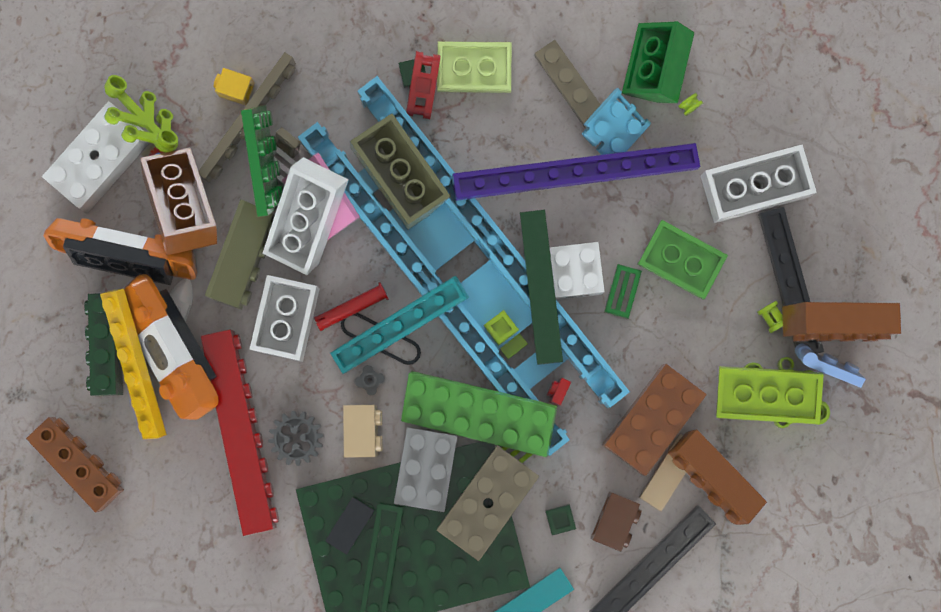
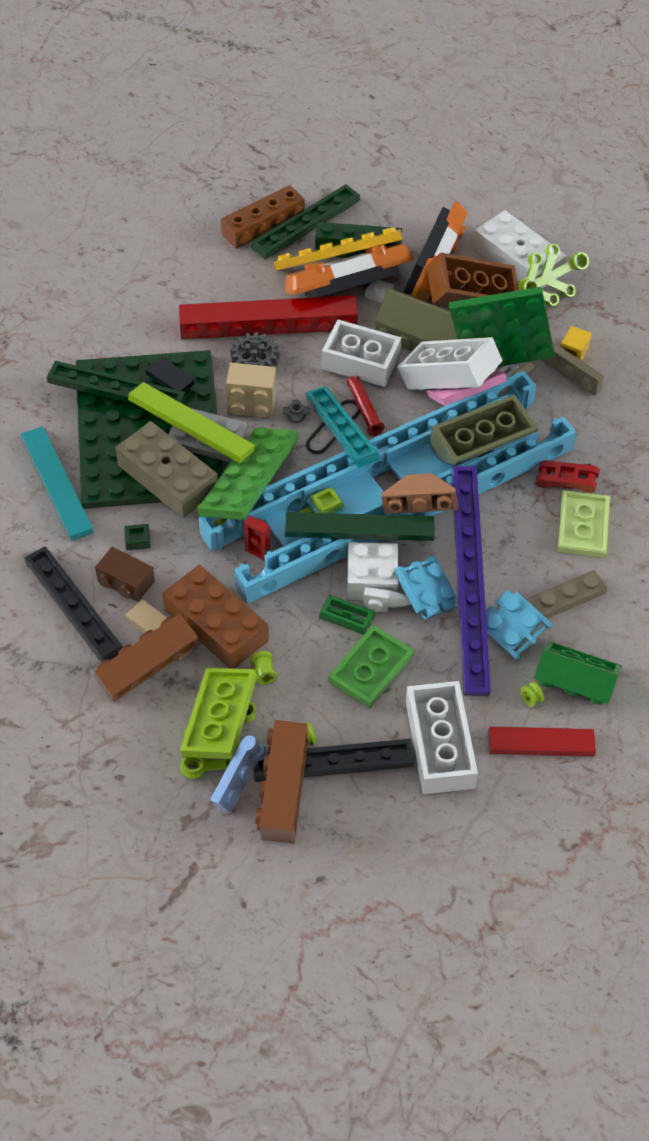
camera: 100 degrees right, 30 degrees down
none -> lime tile [128,382,255,463]
none -> lime bush [250,651,278,685]
none -> dark green plate [251,184,360,259]
none -> white plate [363,587,411,613]
none -> nougat slope [381,473,458,514]
none -> medium azure plate [395,556,457,619]
none -> red tile [488,726,596,757]

